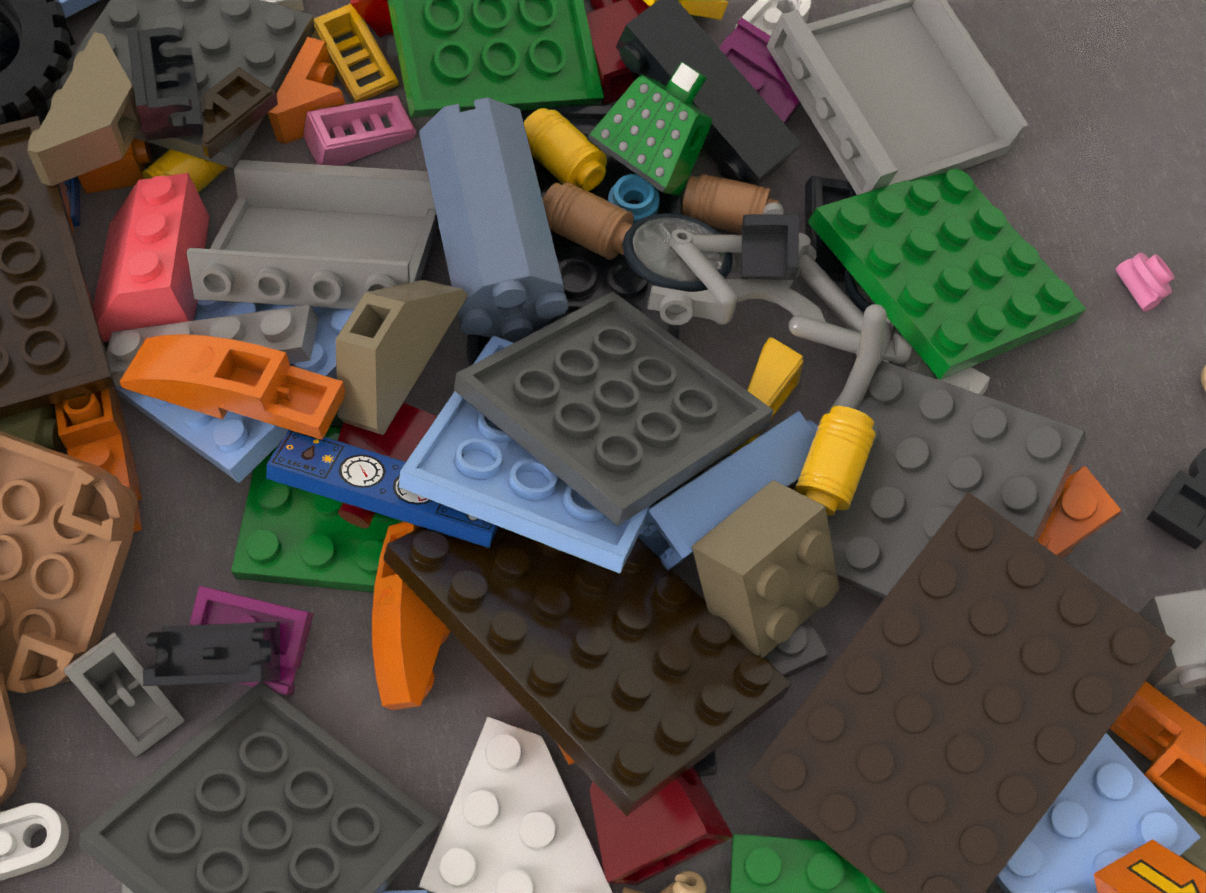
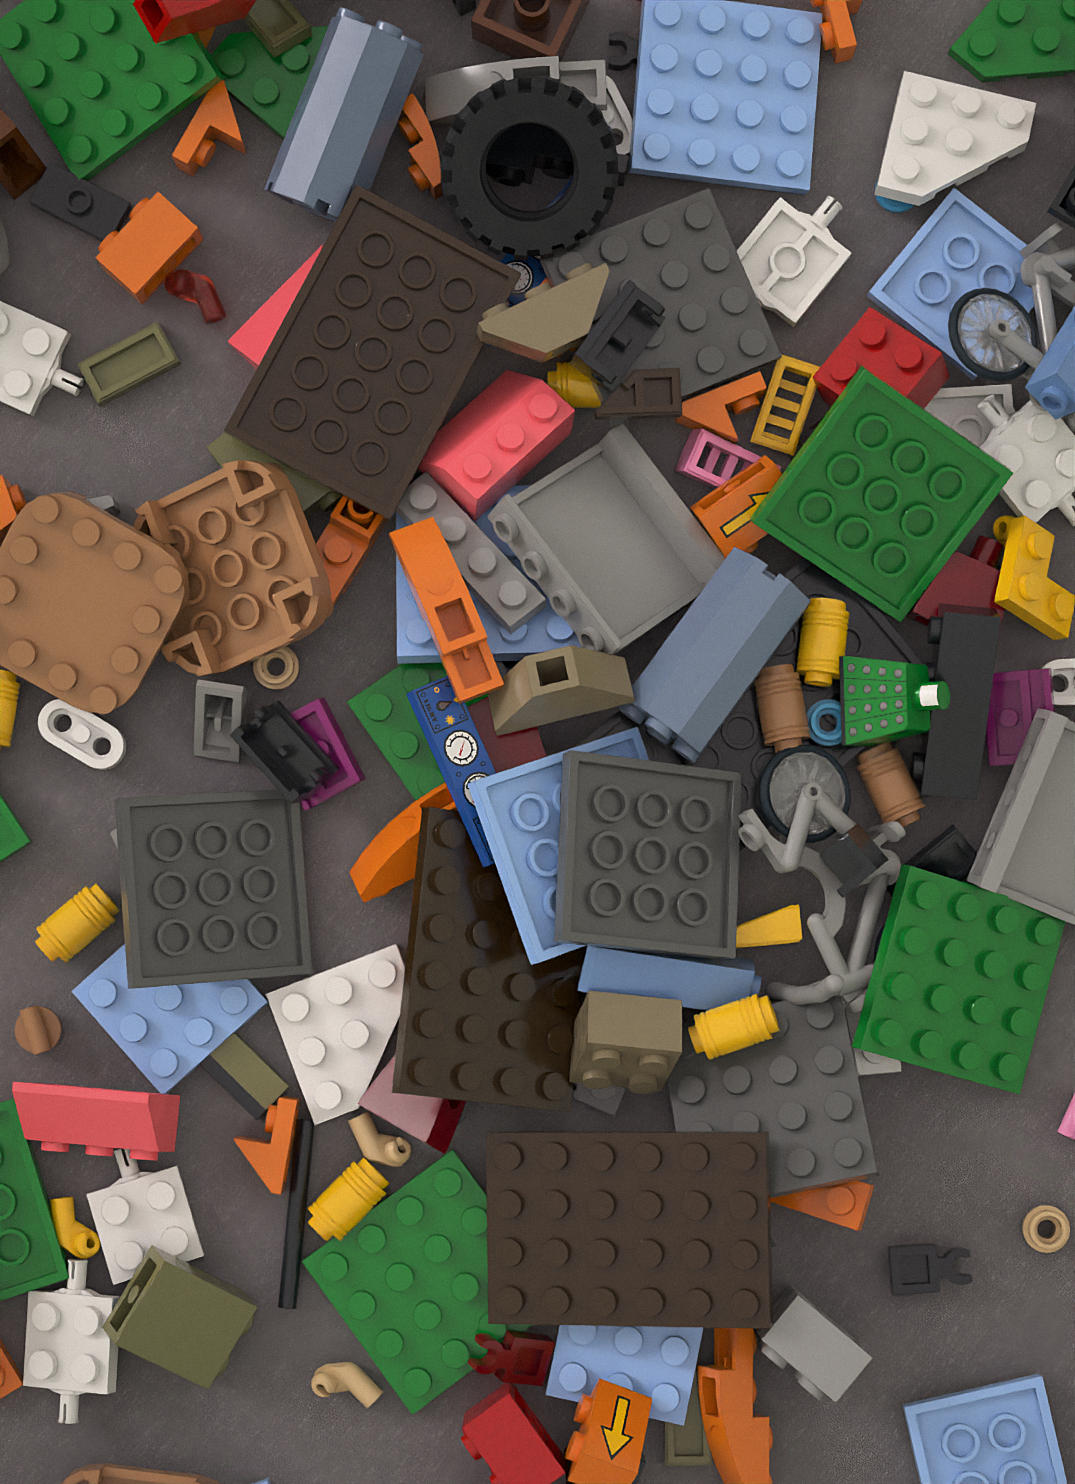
camera: 50 degrees right, 20 degrees up
none -> tan plate [253,646,300,690]
none -> orange brick [689,455,782,558]

